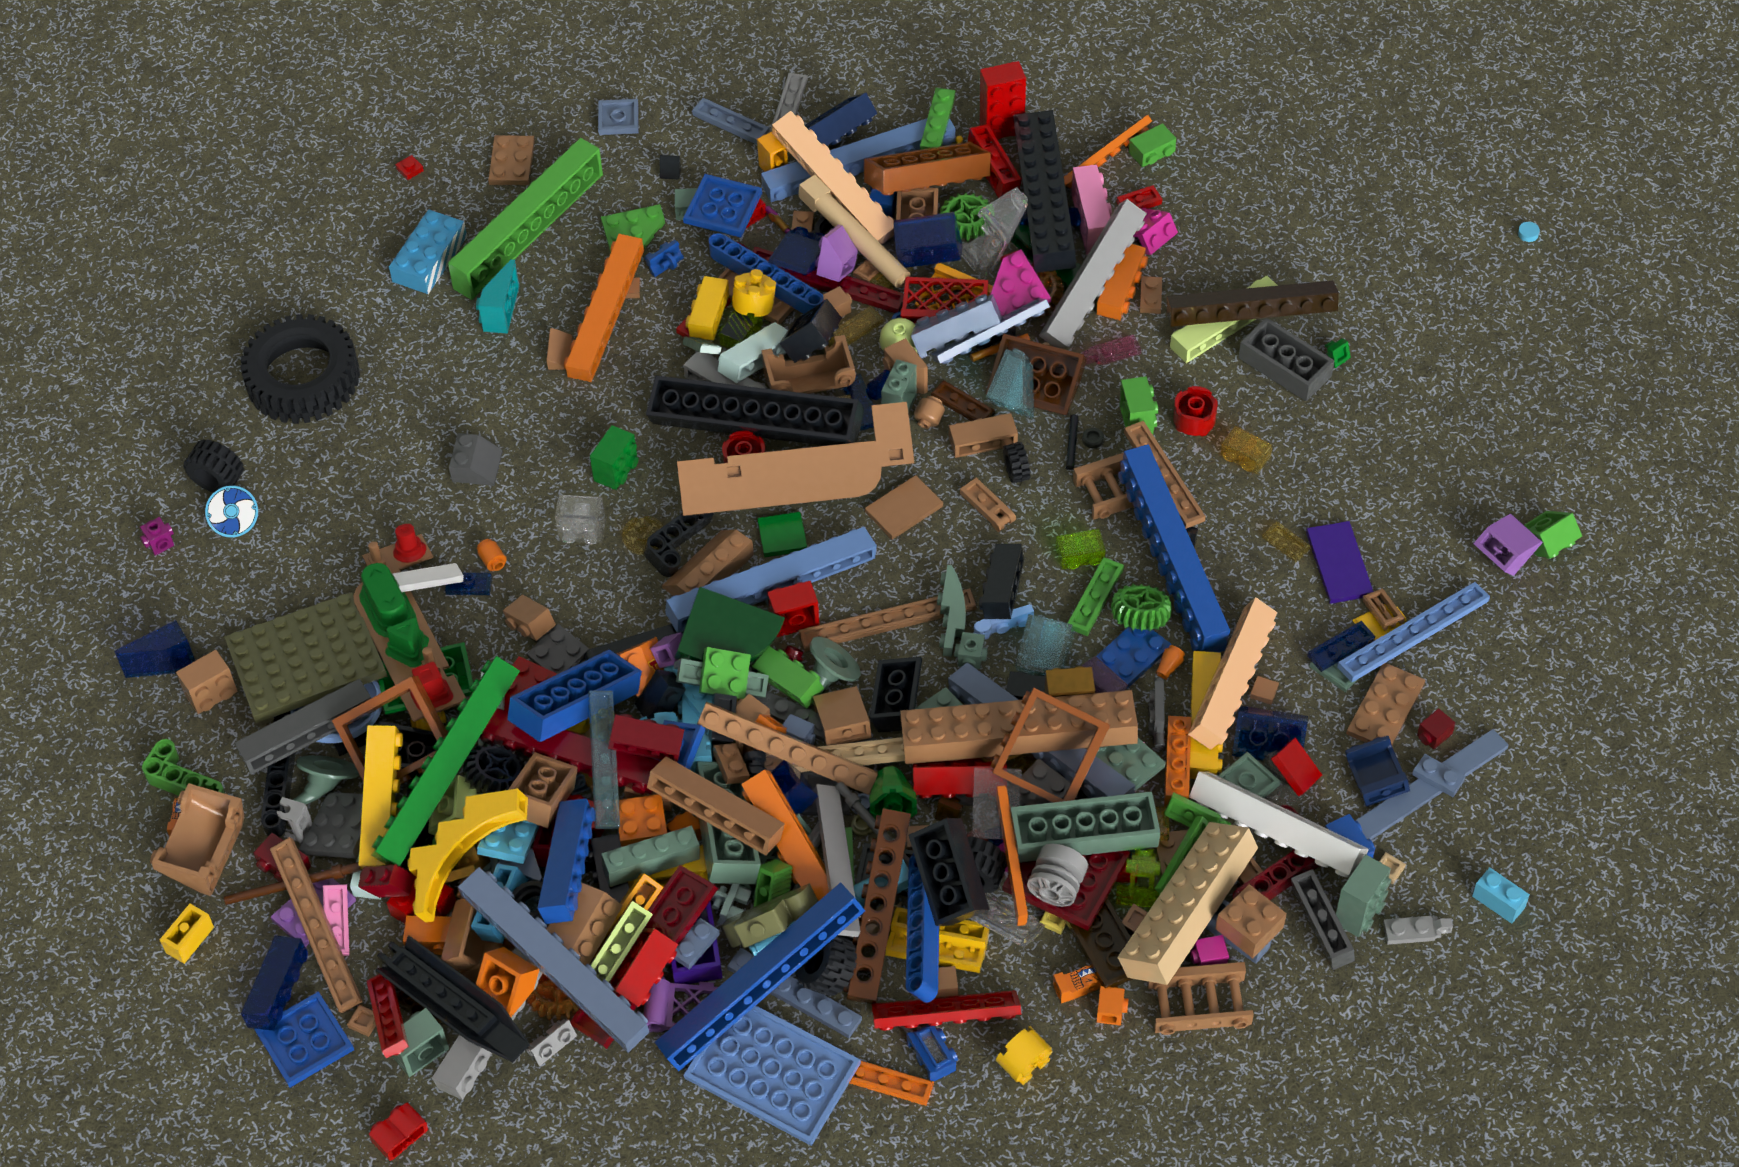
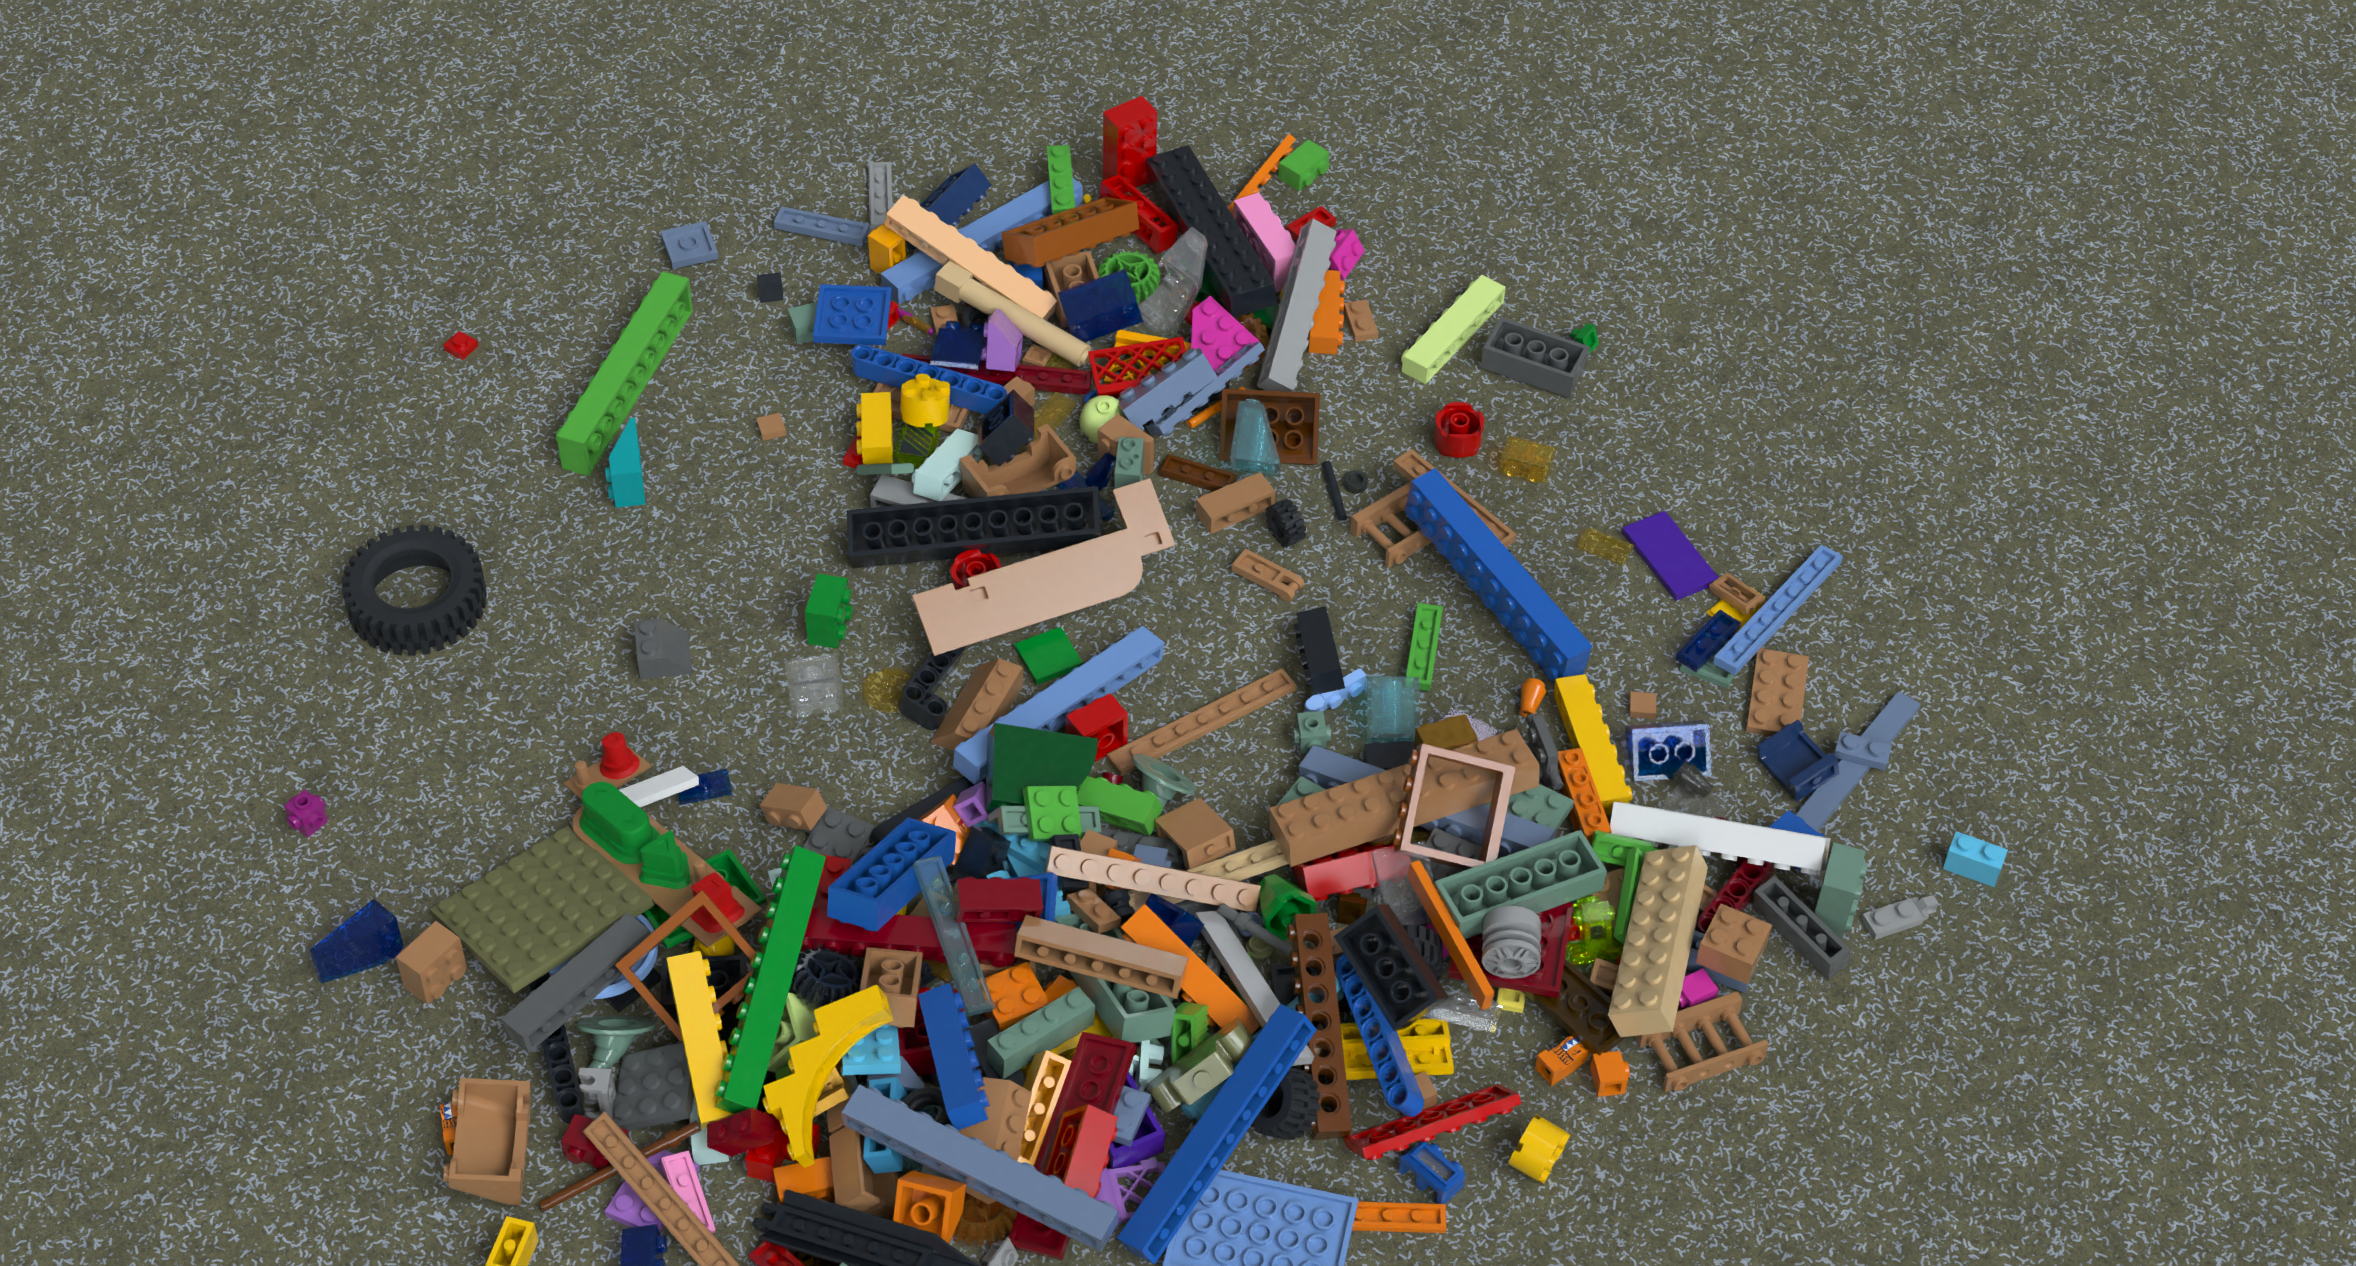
camera: 20 degrees left, 5 degrees down
bright green beam [142,739,225,796] -> none
black tyre [183,439,244,493] -> none
shield [205,486,258,537] -> none
dark azure brick [389,209,467,294] -> none
orange brick [477,539,507,571] -> none
medium nougat plate [488,135,535,185] -> none
medium nougat slope [547,328,572,370] -> none
orange brick [564,234,644,382] -> none
yellowish green brick [590,901,653,982] -> none
bright green plate [601,204,665,253] -> none
blue hips [644,240,684,277] -> none
sand blue plate [727,948,862,1038] -> none
medium nougat tile [865,475,943,540] -> none
black slope [870,656,922,732] -> none
medium nougat head [914,396,945,429] -> none
sand green slope [937,565,966,657] -> none
clear neon green brick [1056,529,1105,569] -> none
clear pink hinge [1082,334,1141,365] -> none
blue plate [1093,627,1172,689] -> none
bright green gear [1111,584,1172,632] -> none
bright green brick [1119,376,1158,434] -> none
dark brown brick [1167,280,1339,327] -> none
light nougat brick [1188,597,1277,750] -> none
sand green tile [1218,752,1281,798] -> none
red tile [1271,737,1322,797] -> none
dark red brick [1417,708,1456,749] -> none
medium lavender slope [1473,514,1543,576] -> none
medium azure tile [1518,222,1540,242] -> none
bright green slope [1524,511,1582,559] -> none

